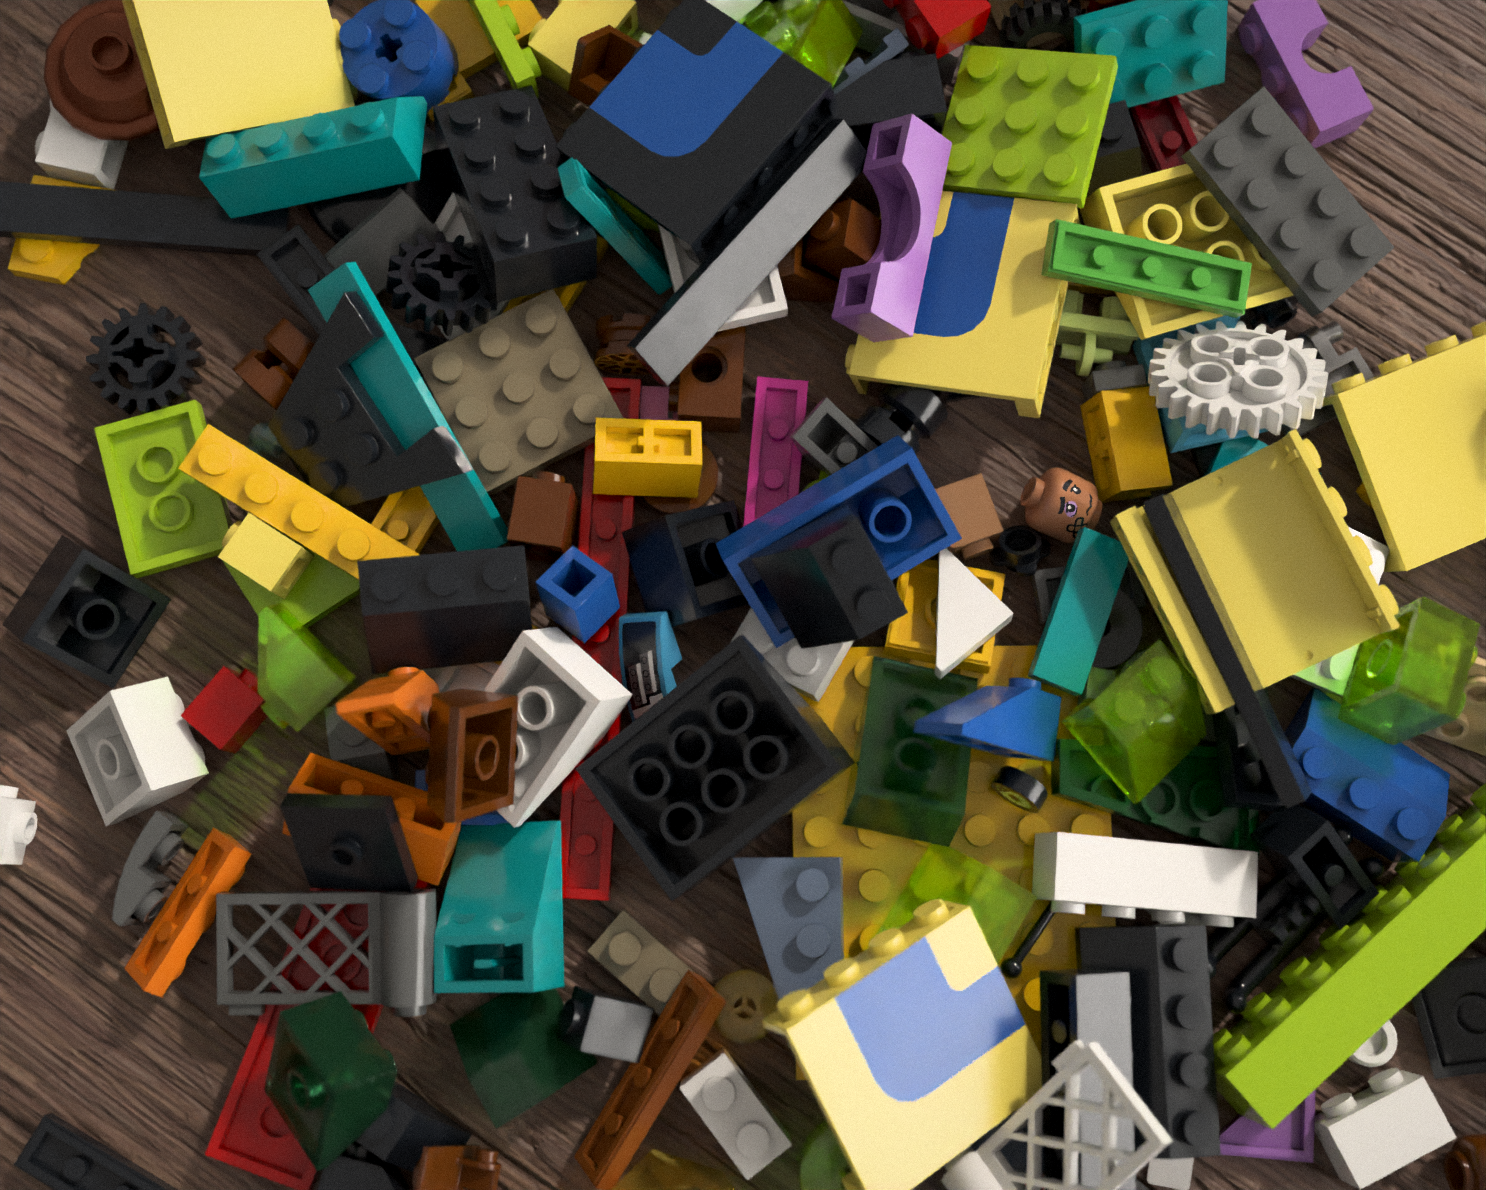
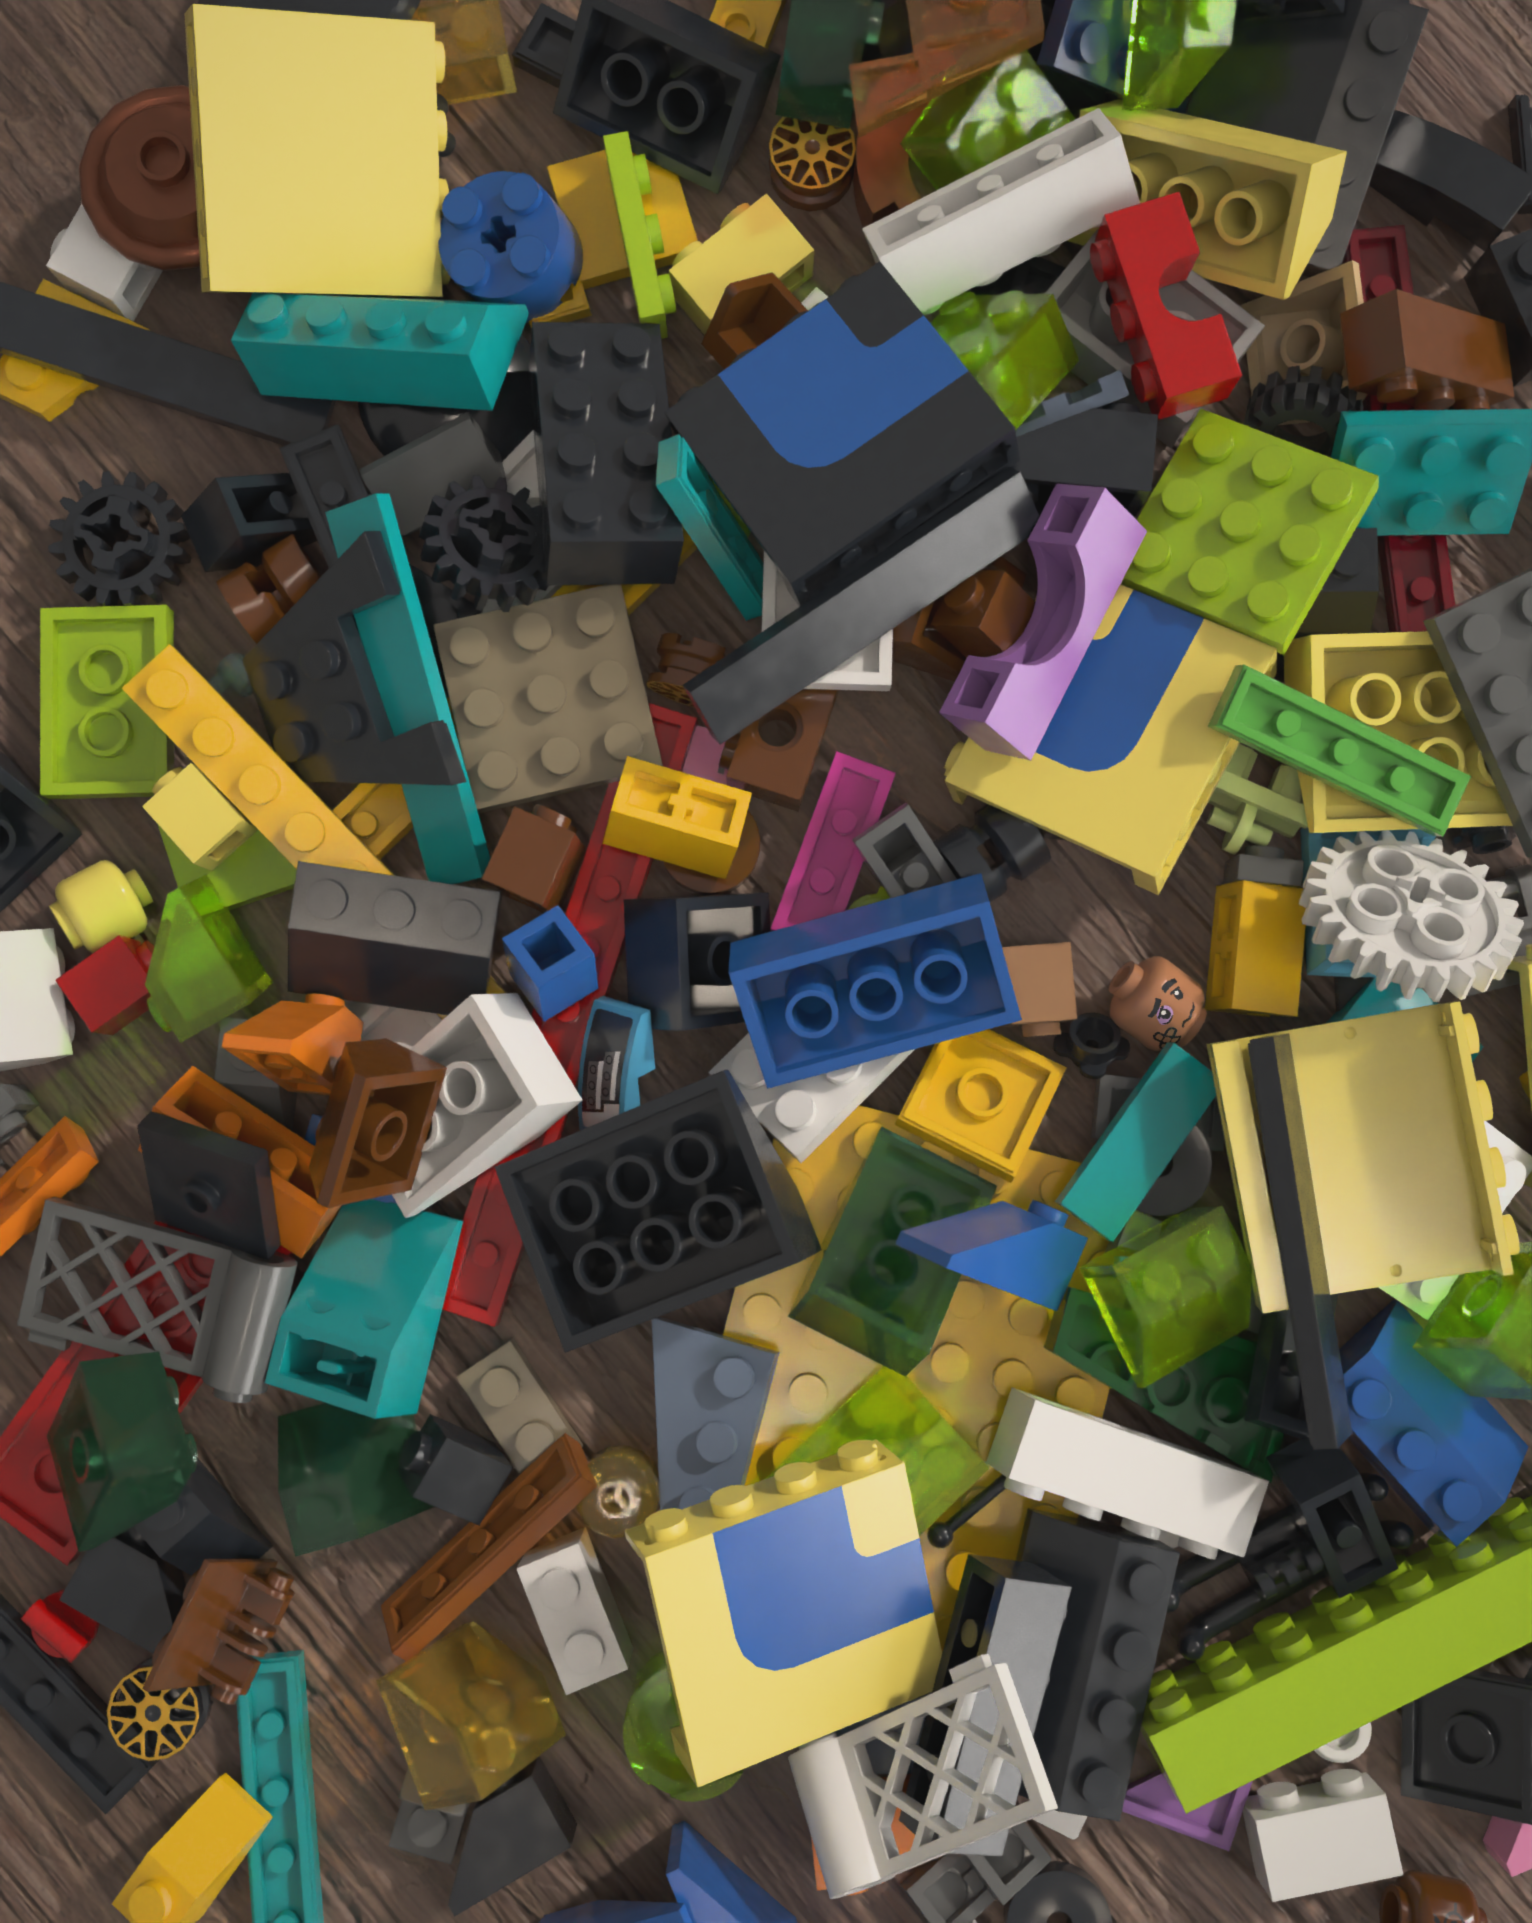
camera: 20 degrees right, 5 degrees up
black slope [750,503,908,649] -> none
white tile [934,548,1014,679] -> none
black tile [991,766,1048,813] -> none
none -> light yellow head [49,860,153,953]
none -> black slope [181,473,318,572]

